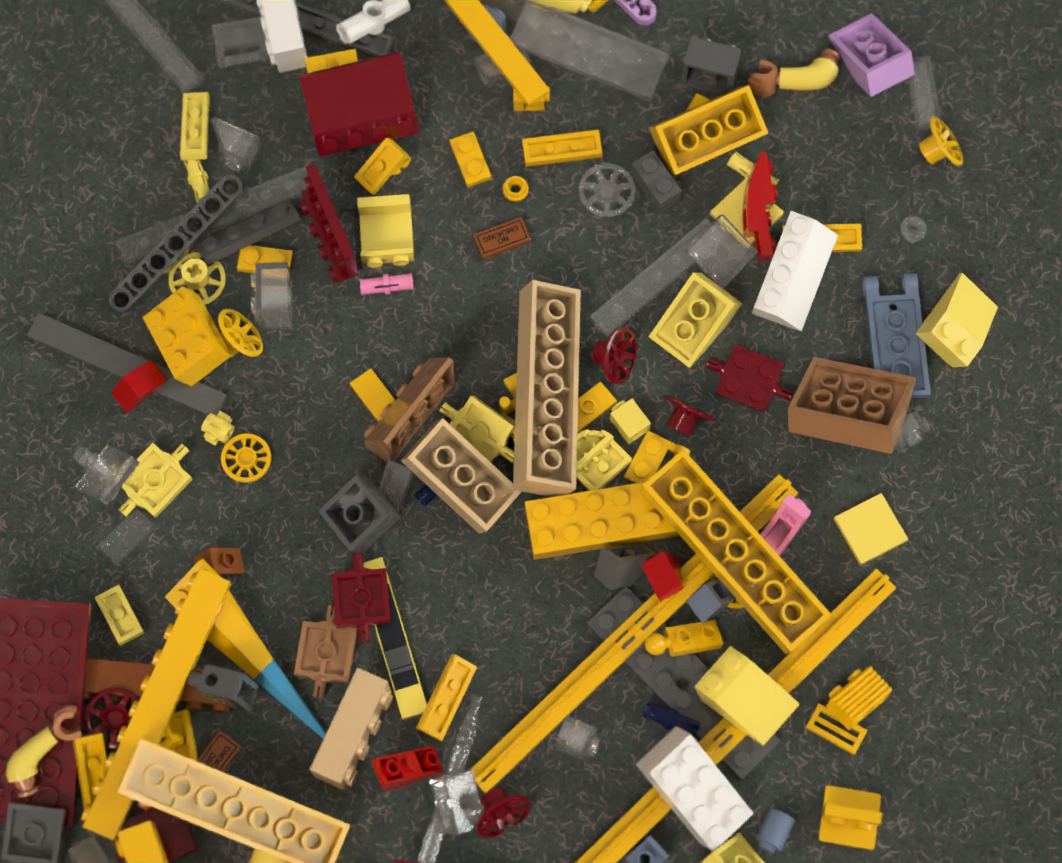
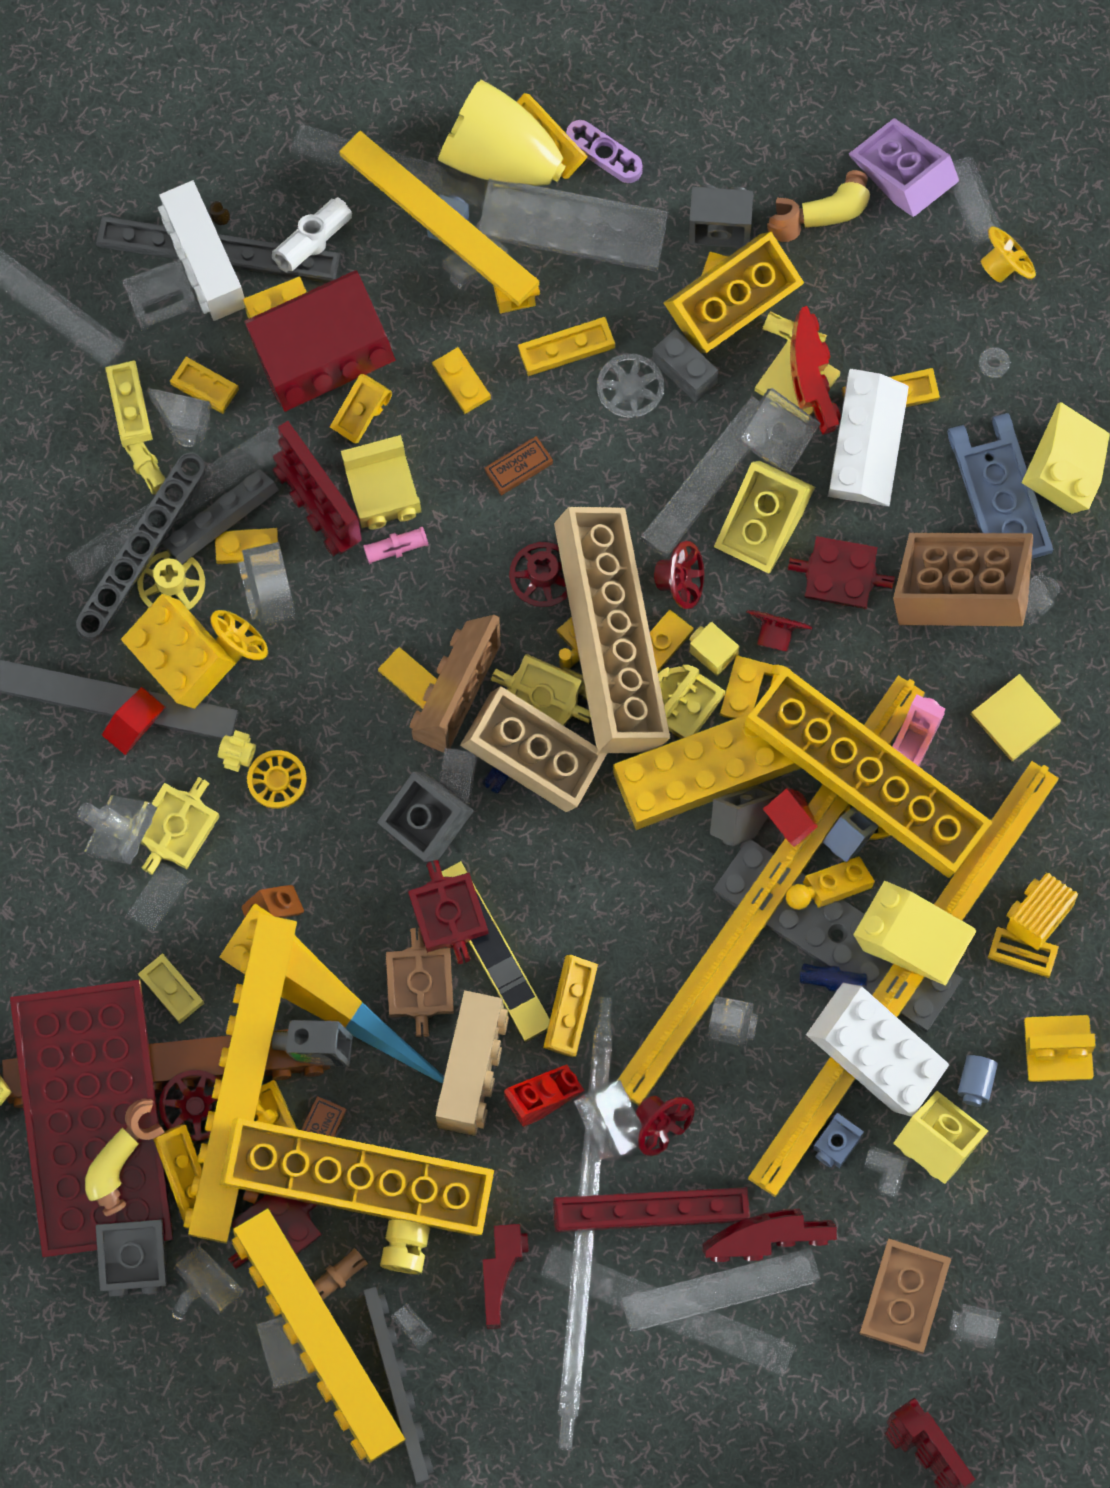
camera: 10 degrees left, 0 degrees up
yellow plate [503,176,529,202] -> none
none -> yellow plate [170,356,239,414]
none -> dark red wheel [509,542,568,607]

